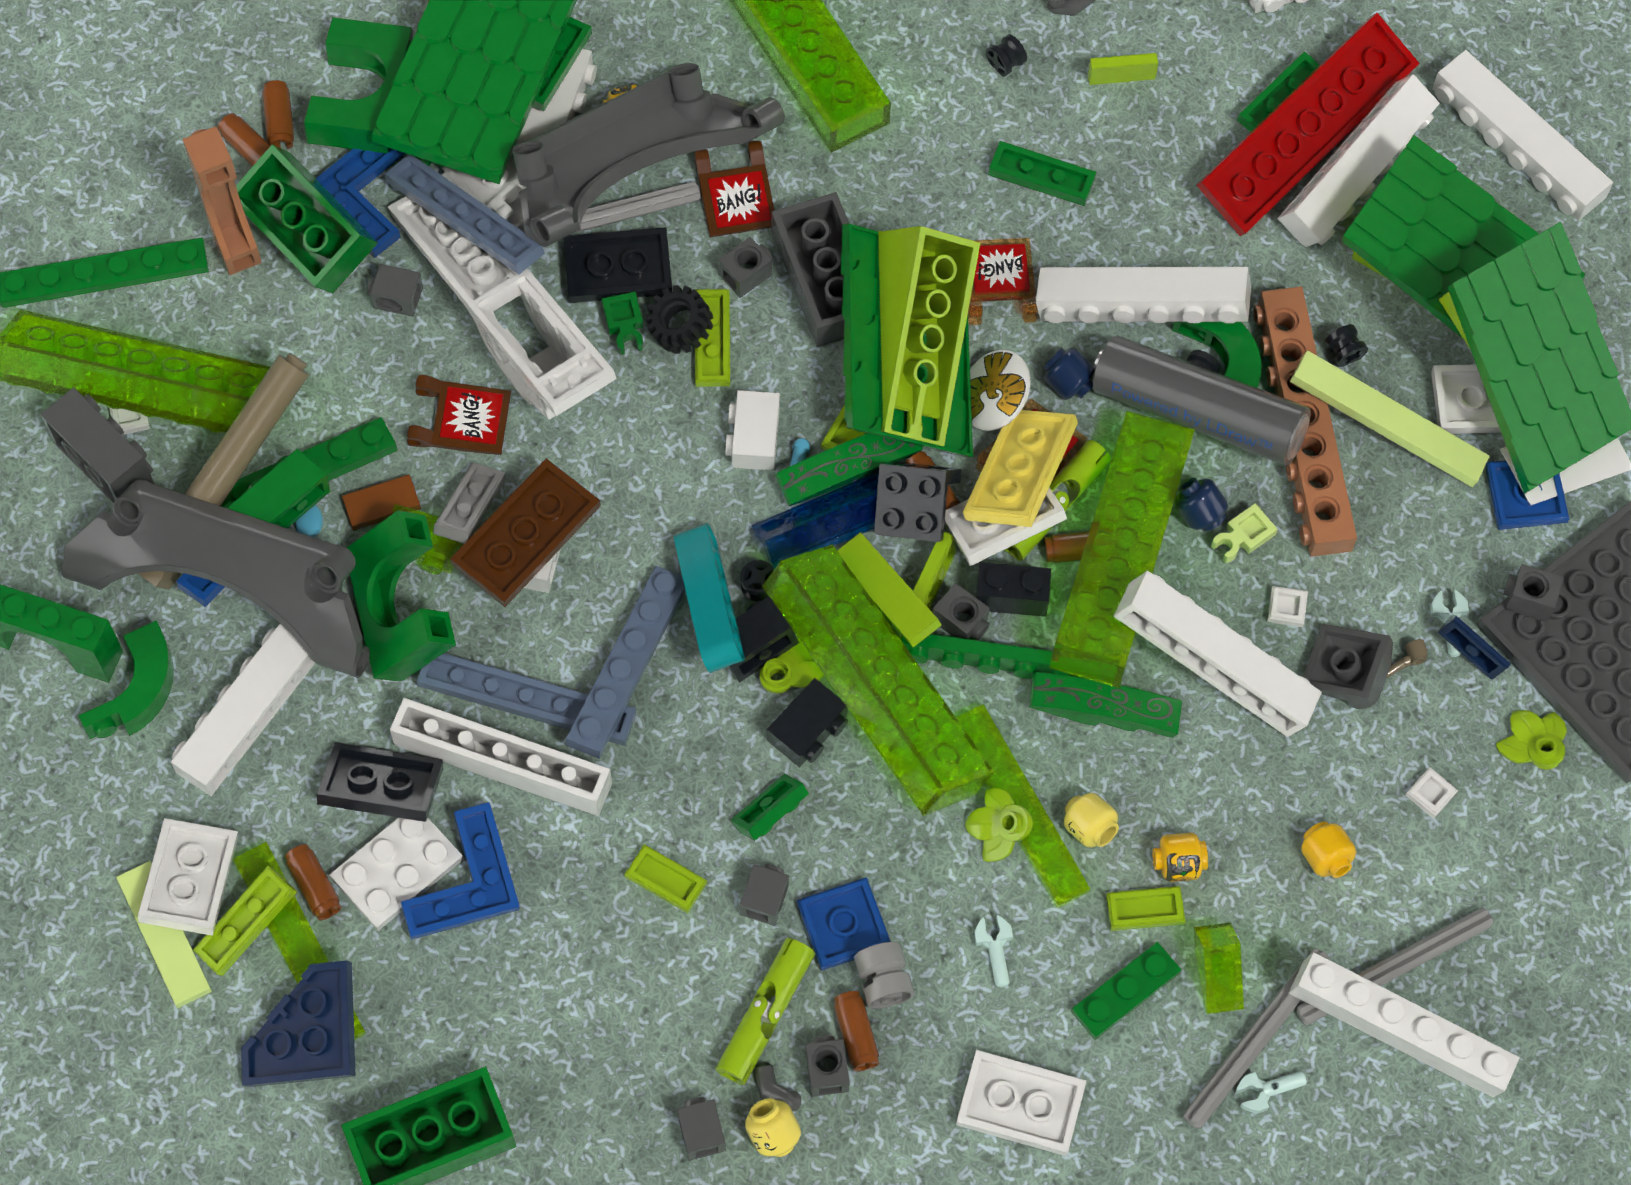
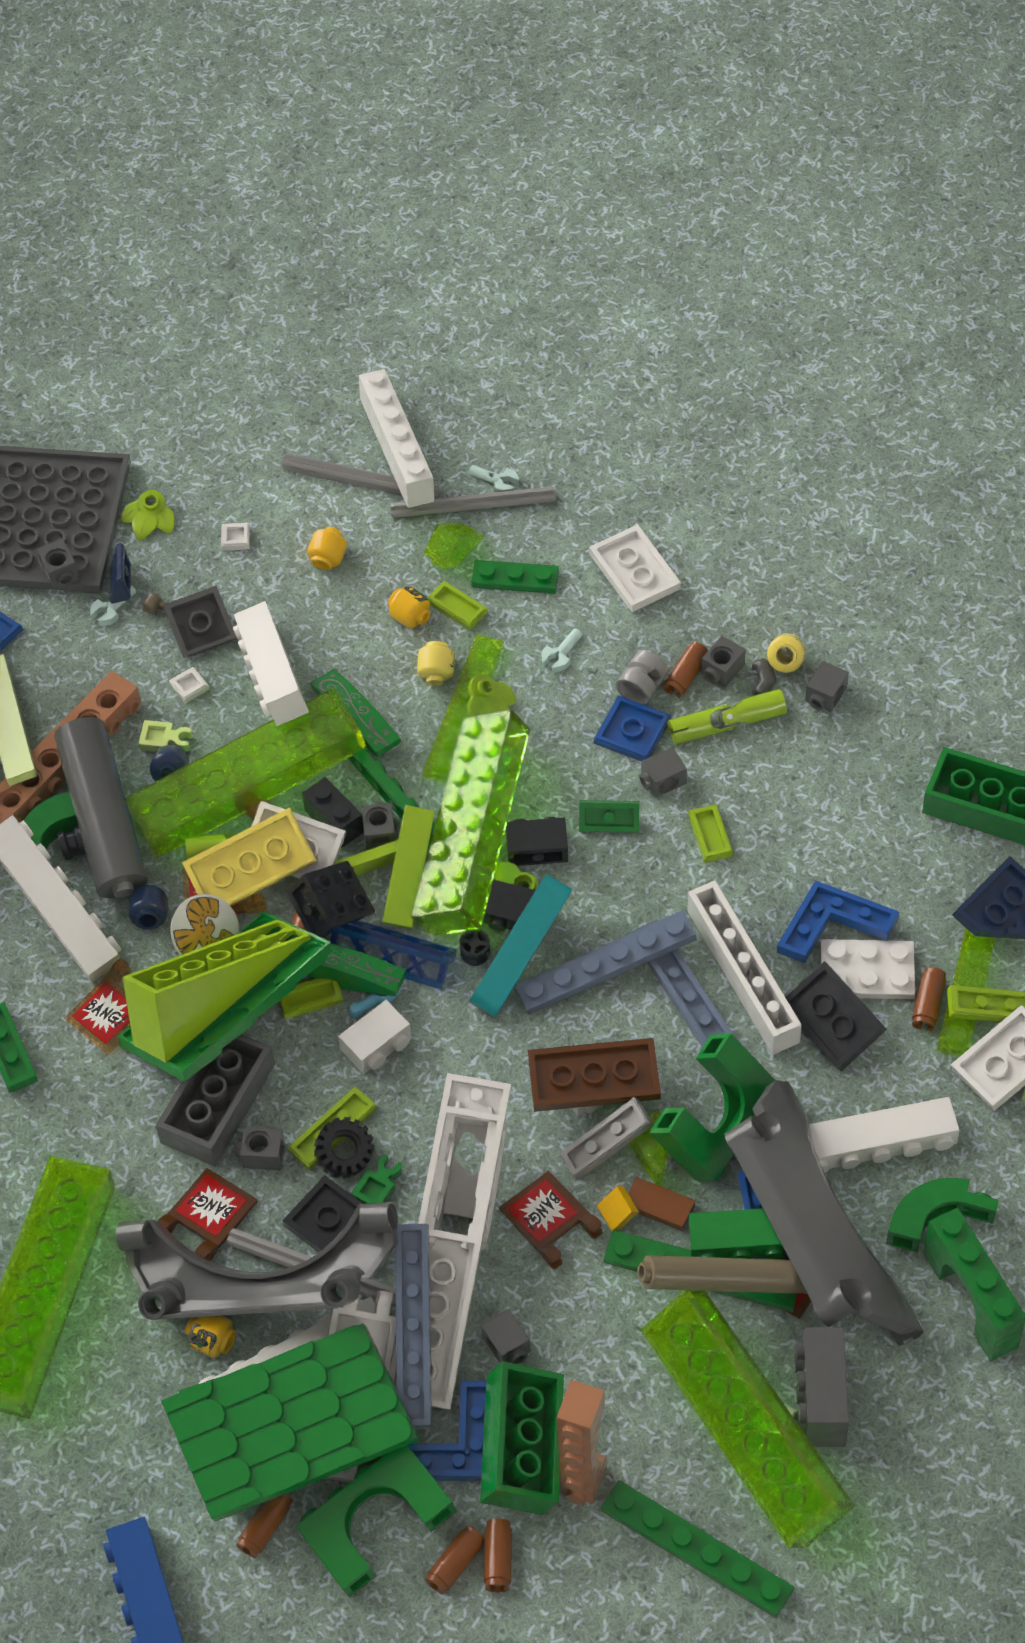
camera: 130 degrees left, 10 degrees down
none -> yellow tile [597,1186,639,1231]

